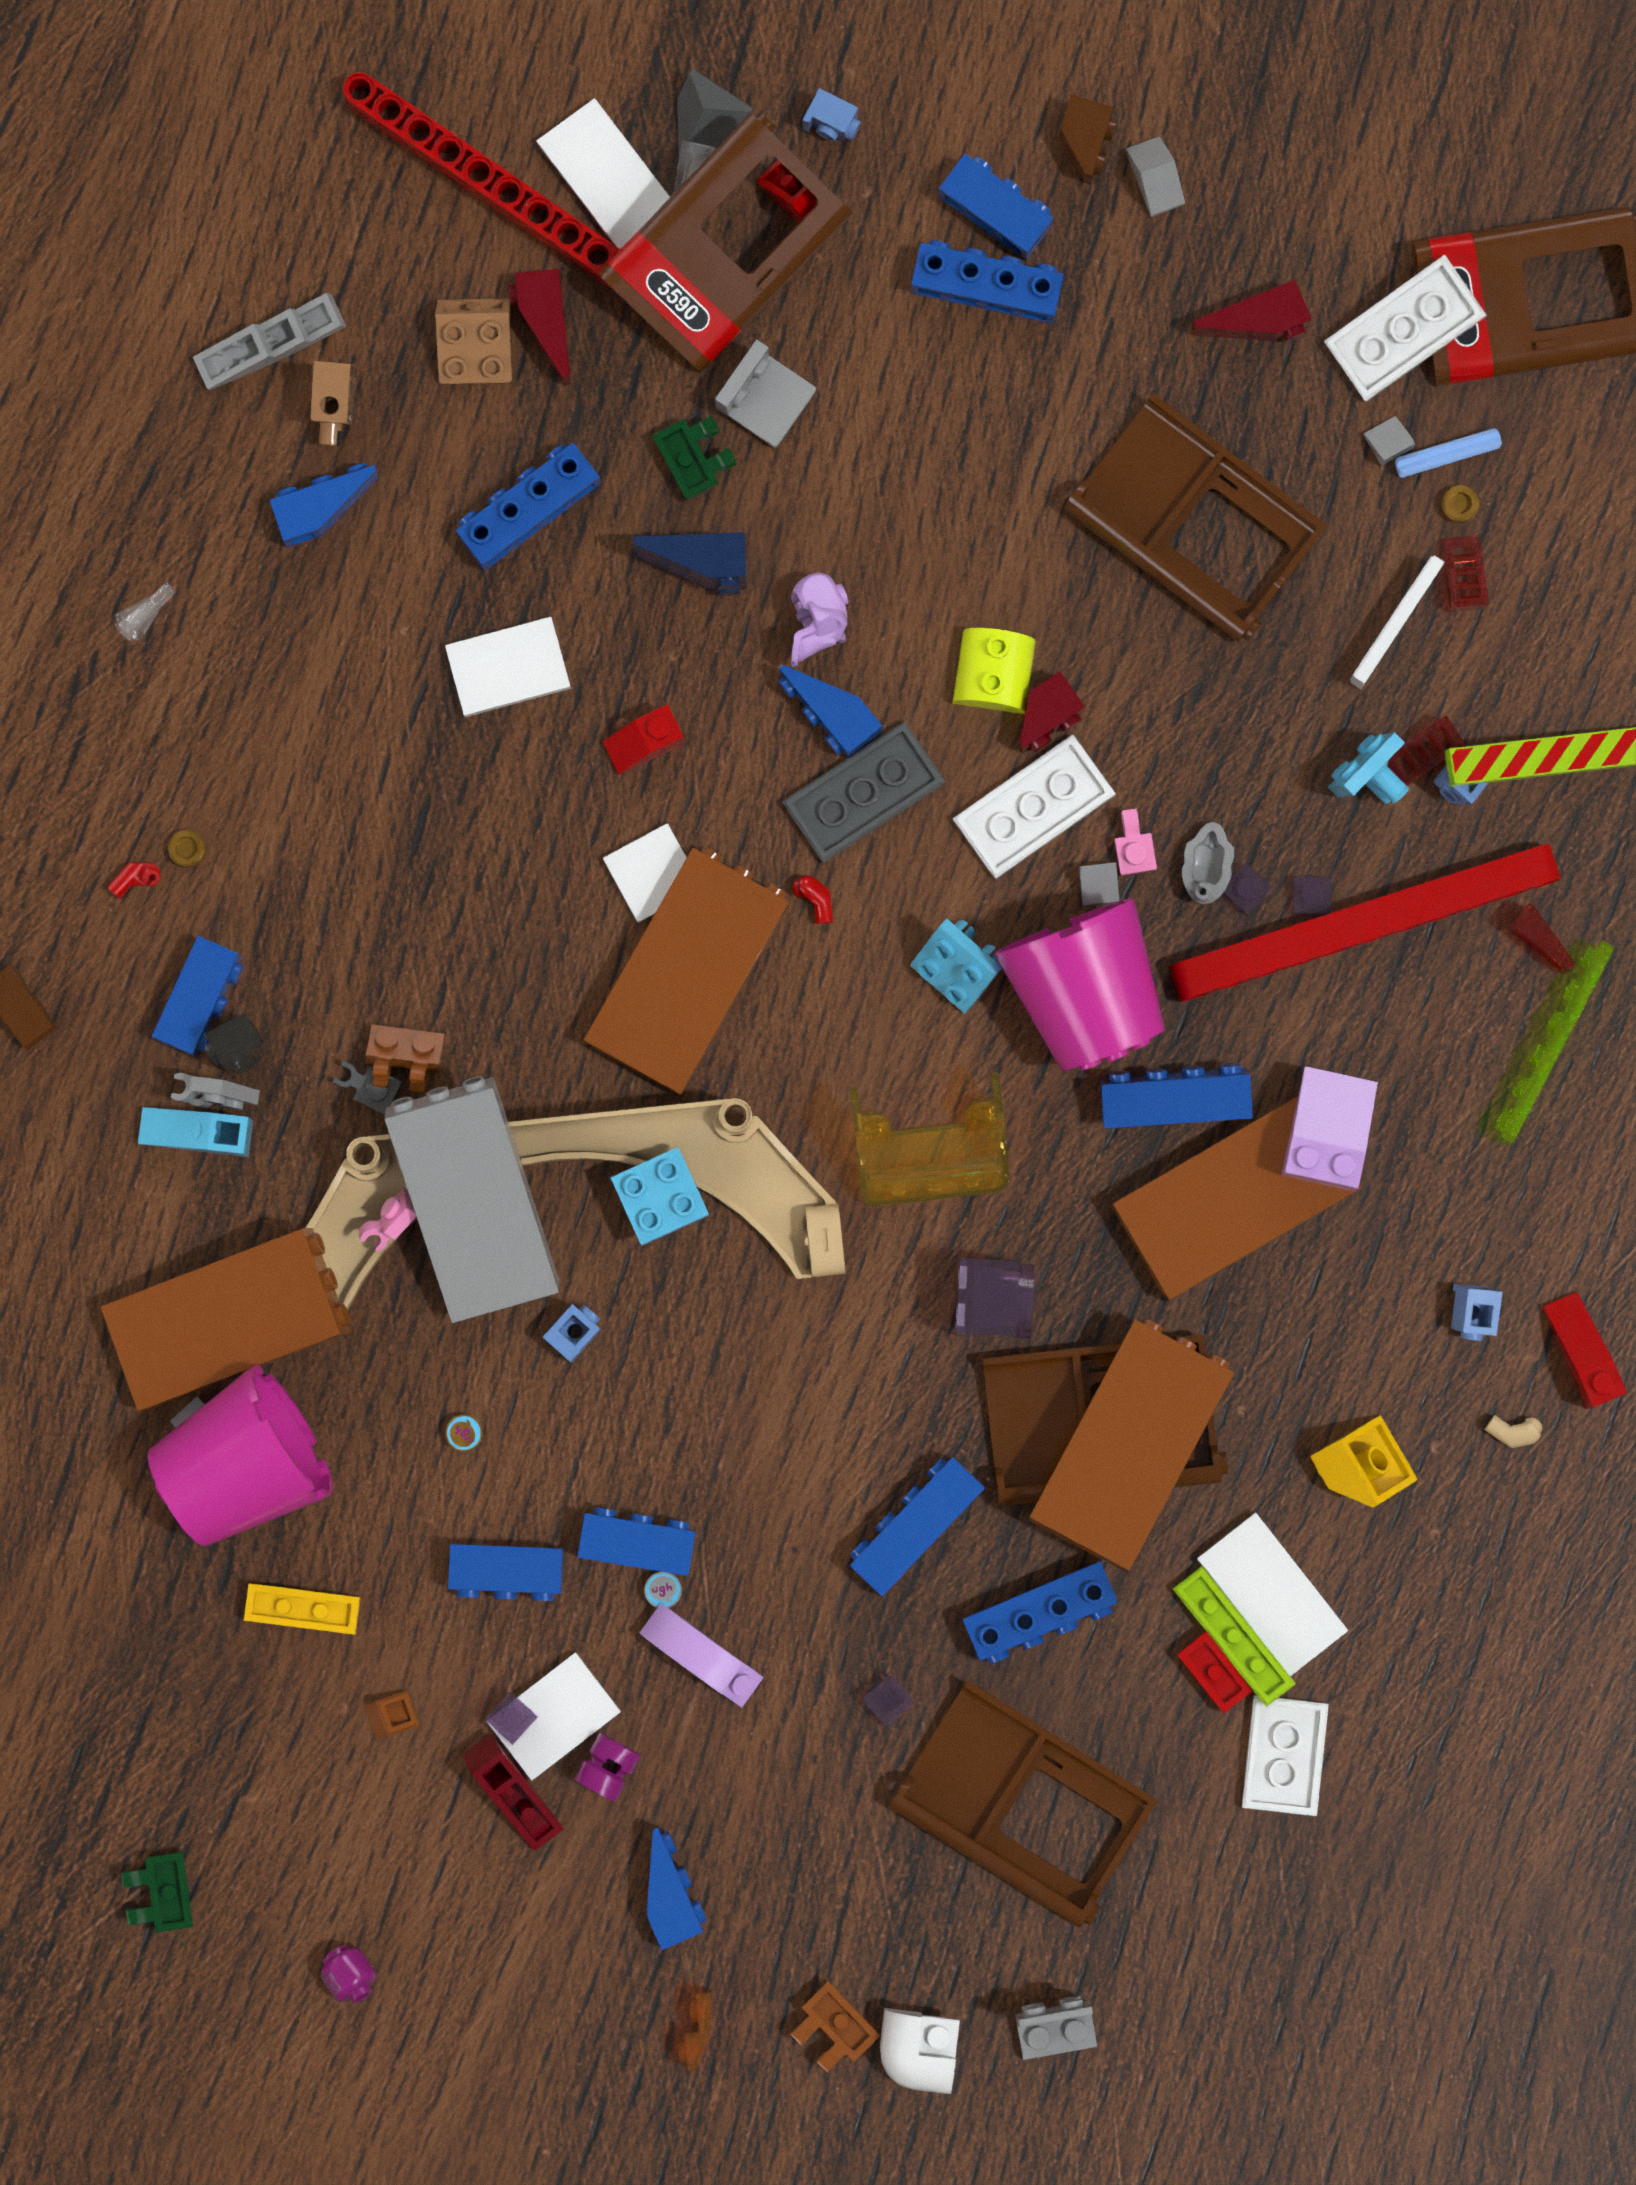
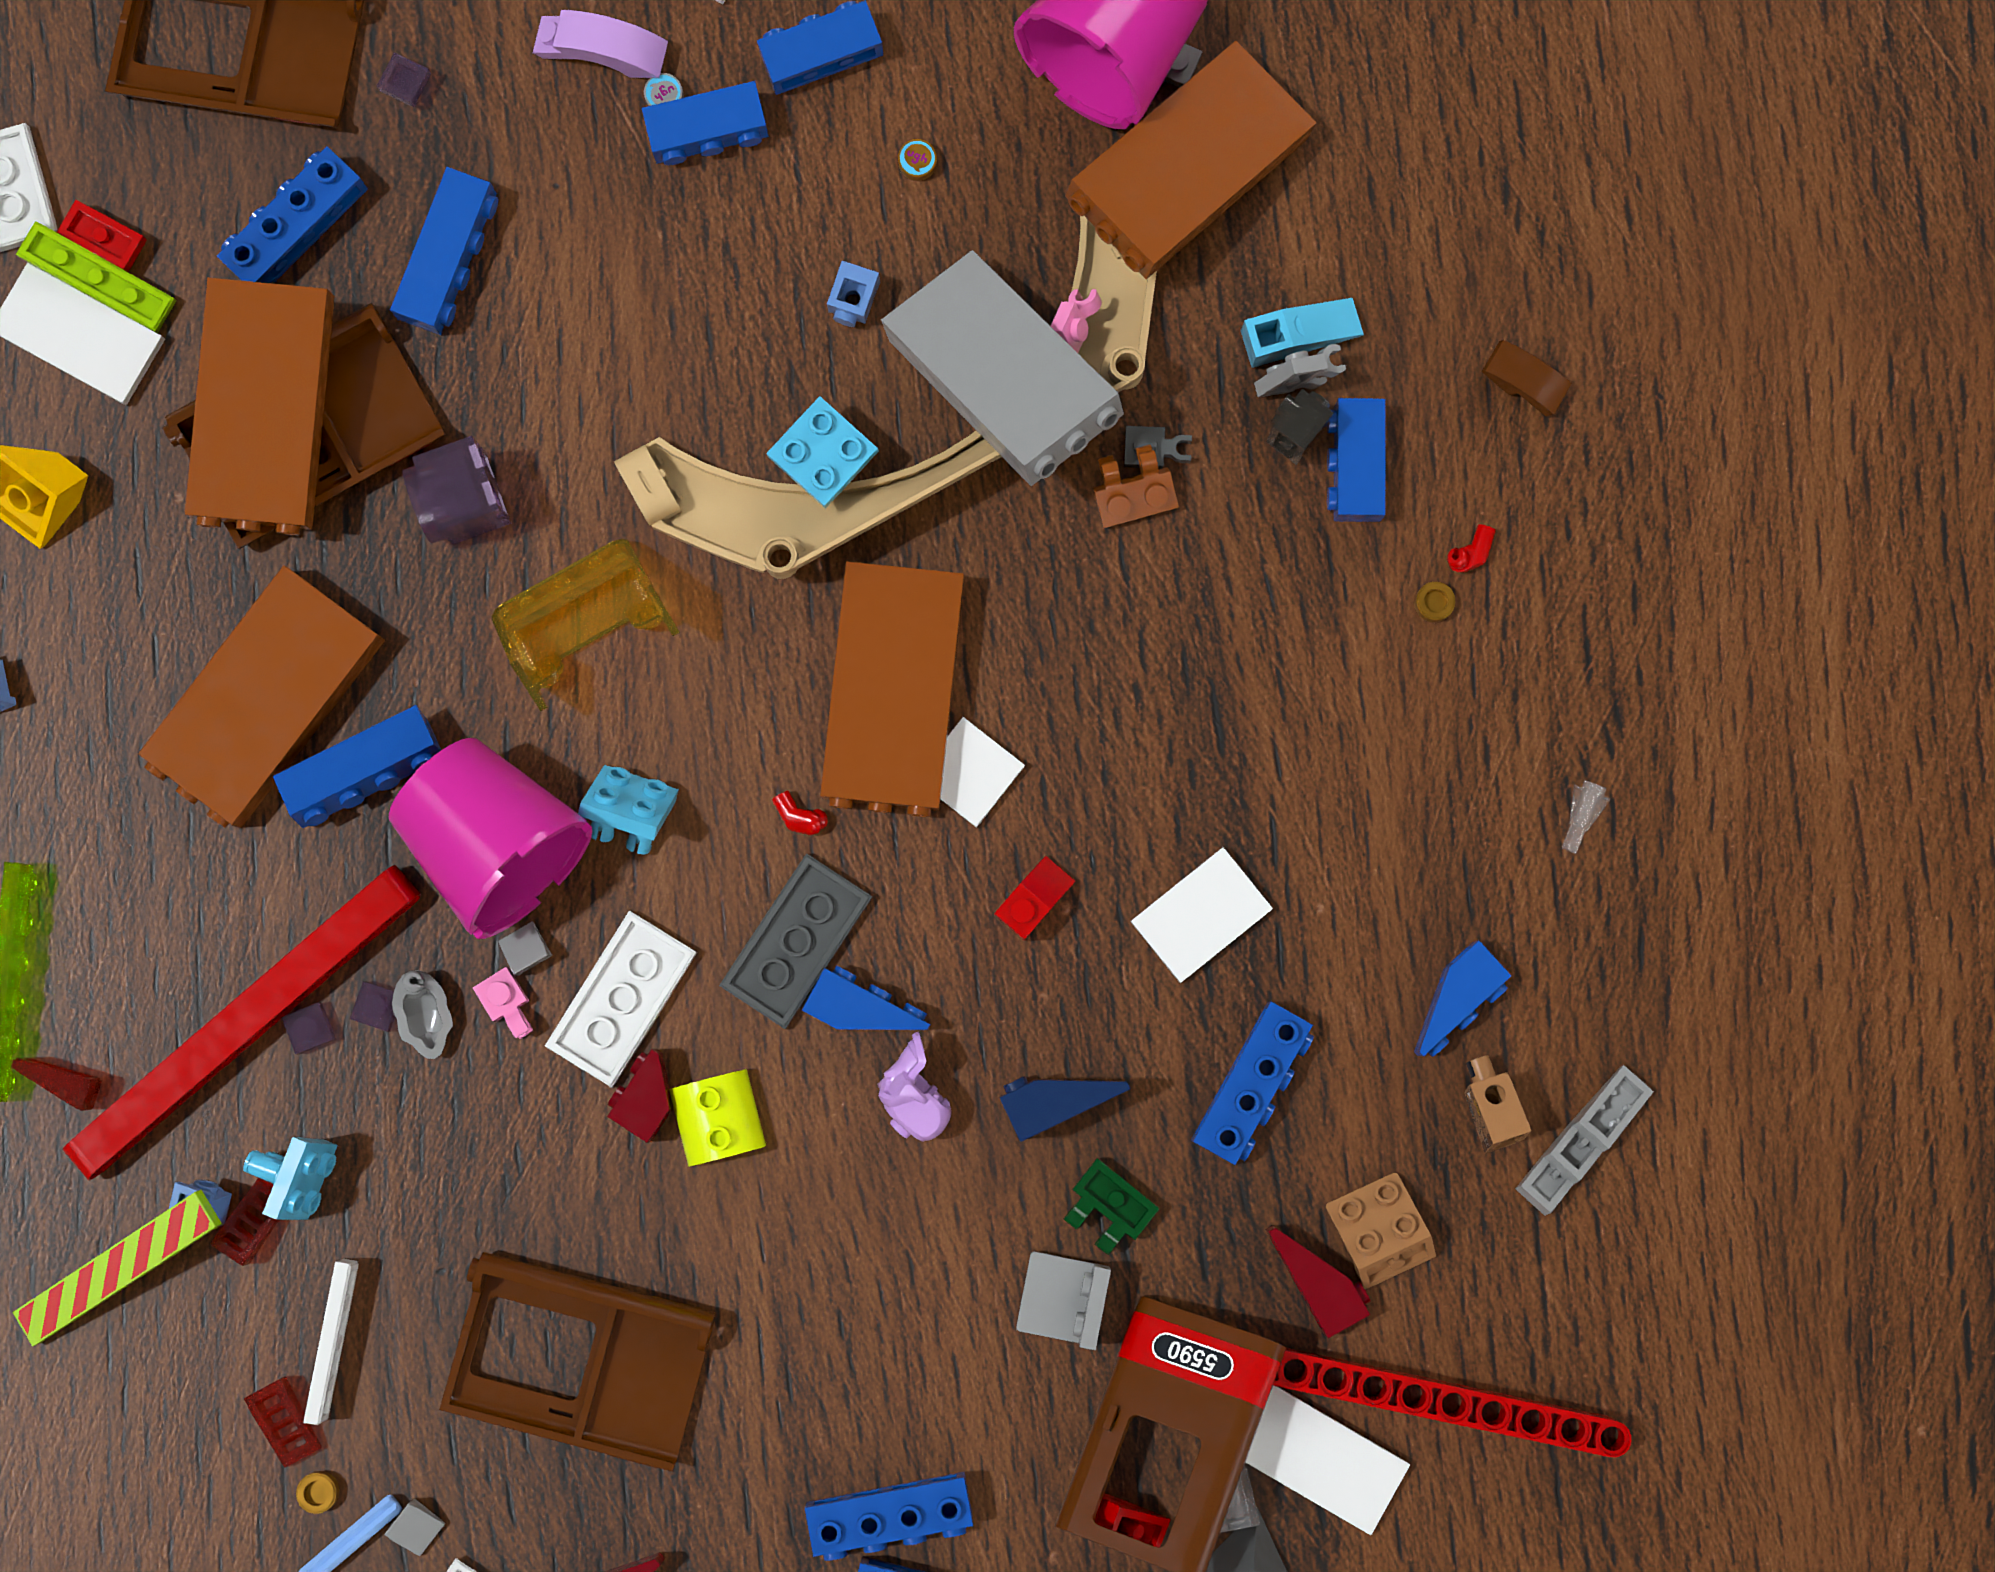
camera: 155 degrees right, 0 degrees up
lavender slope [1281,1066,1378,1191] -> none

